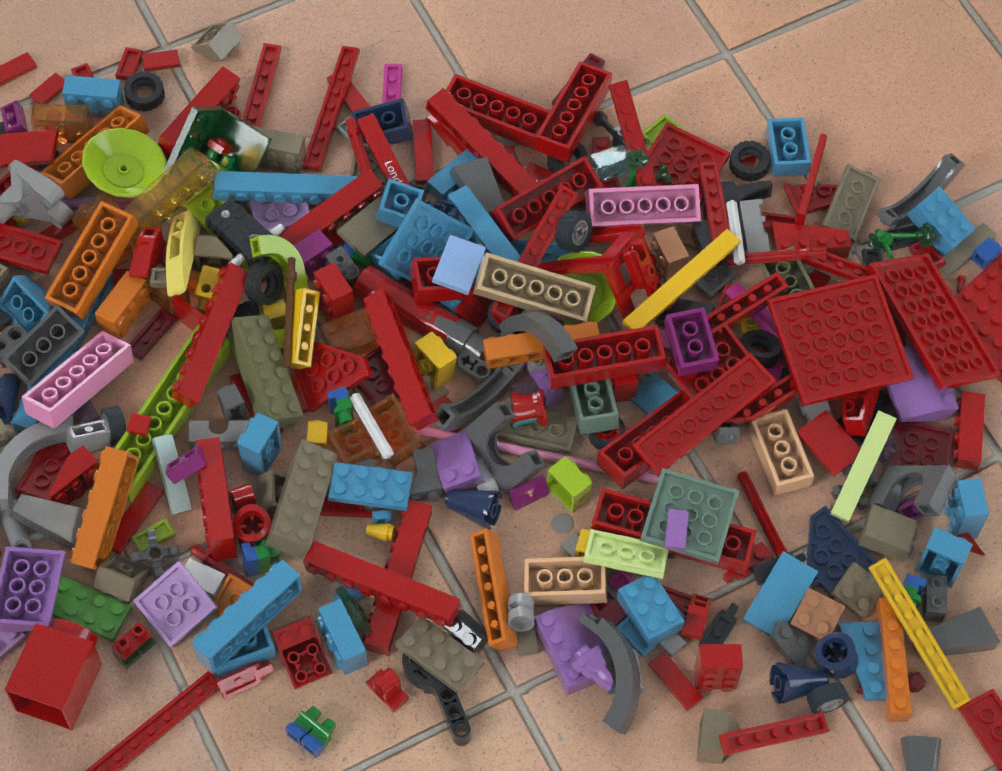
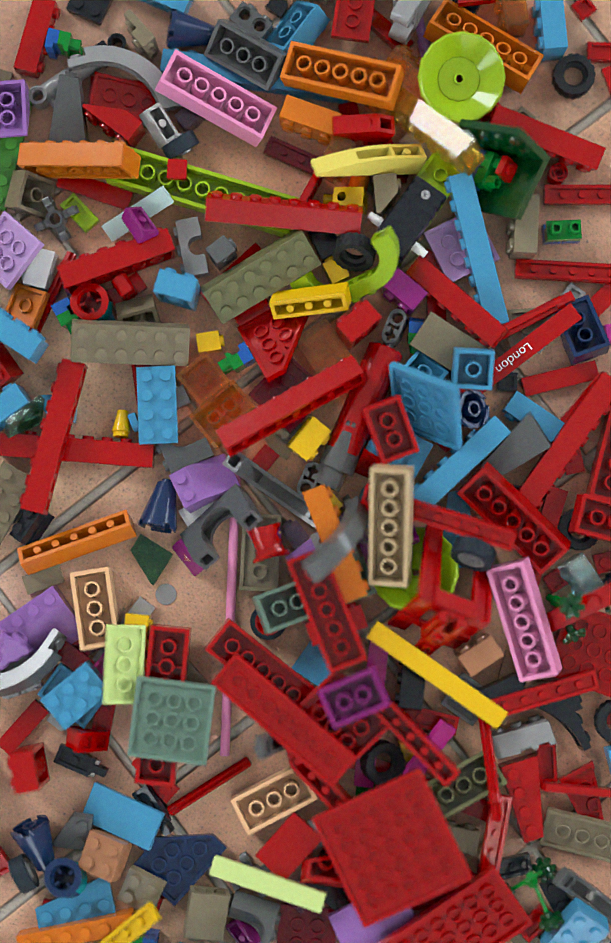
camera: 85 degrees right, 25 degrees up
dark tan tile [150,268,167,288] -> none
reddish brown bar [283,257,297,368] -> none
dark grey brick [326,246,356,278] -> none
white axle [350,393,394,459] -> none
light blue tile [432,235,486,295] -> none
light grey wheel [508,593,534,632] -> none
lime piece [547,456,592,513] -> none
medium lavender tile [664,509,689,551] -> none
white axle [726,200,745,265] -> none
none -> clear green wing [131,534,173,586]
none -> green hips [542,219,582,245]

